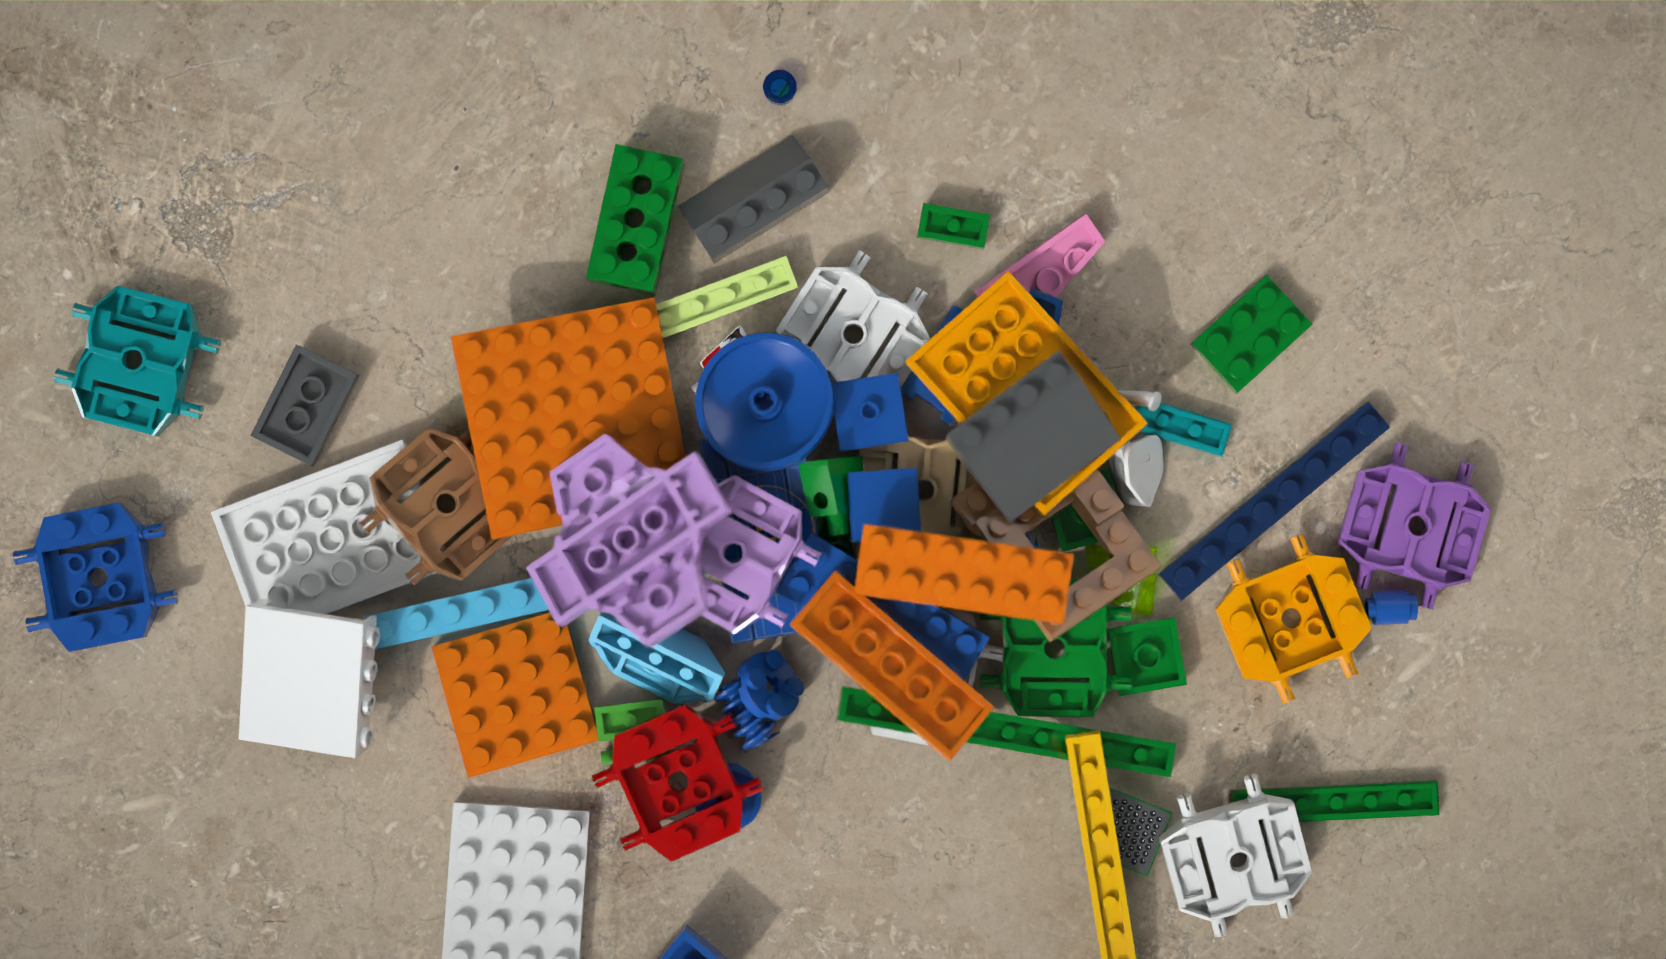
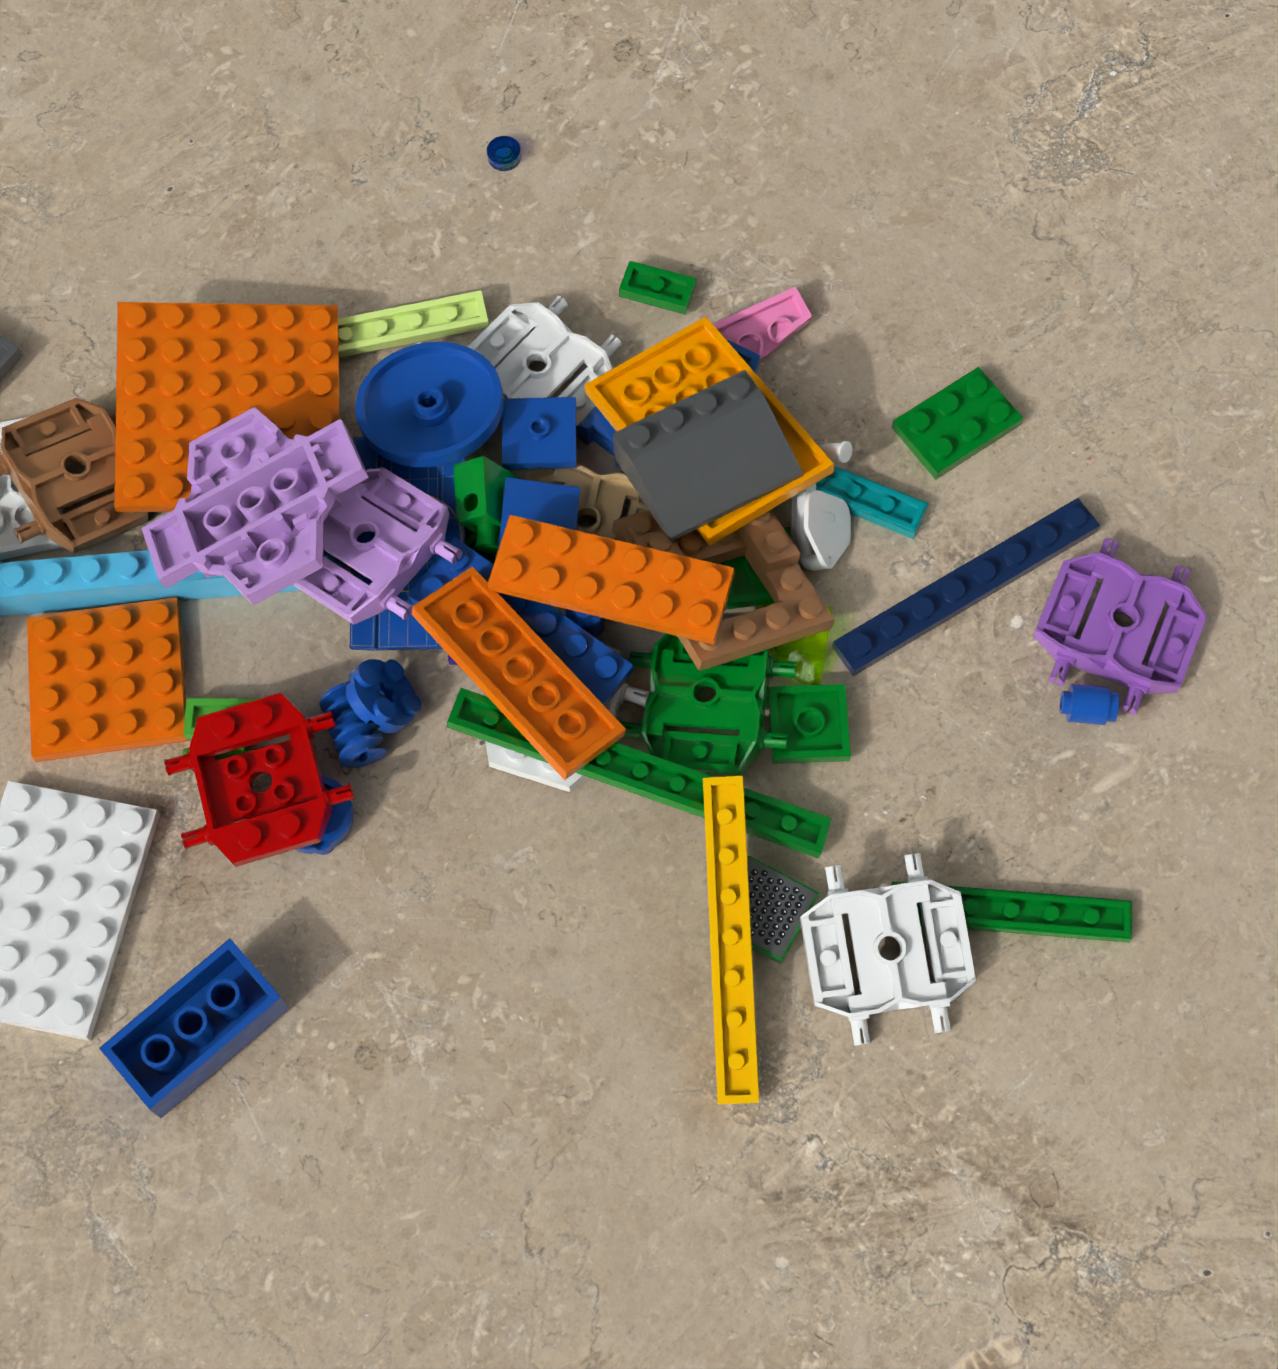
camera: 10 degrees right, 20 degrees down
green brick [586,144,685,296] -> none
medium azure wedge [588,612,725,704] -> none
dark grey slope [678,135,828,264] -> none
light orange piece [1215,533,1372,704] -> none

